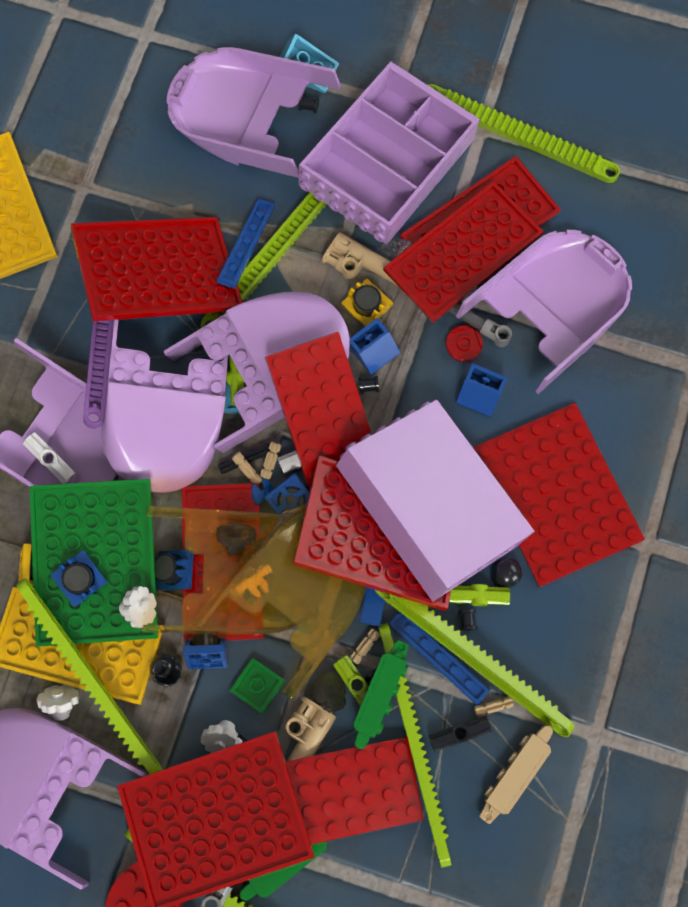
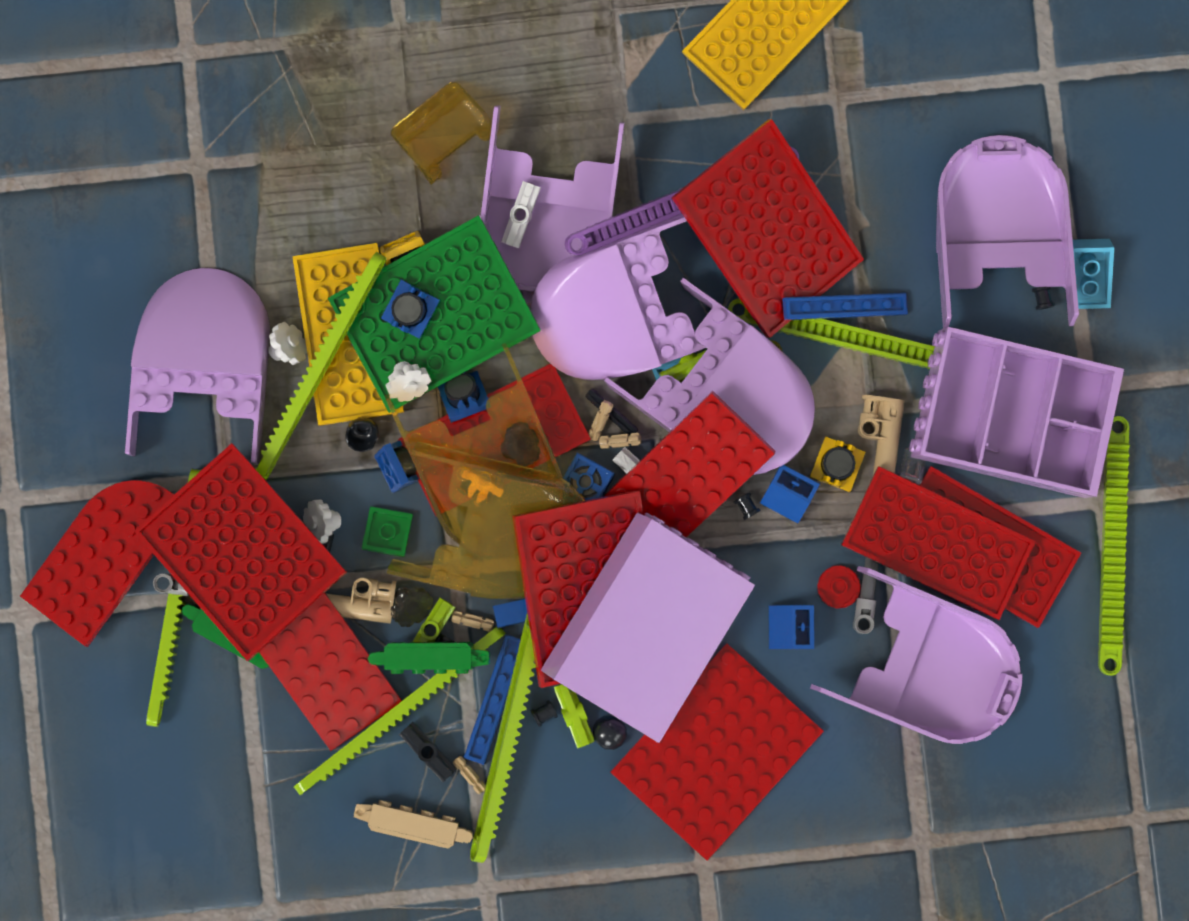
camera: 65 degrees right, 10 degrees up
blue piece [251,478,274,505] -> none

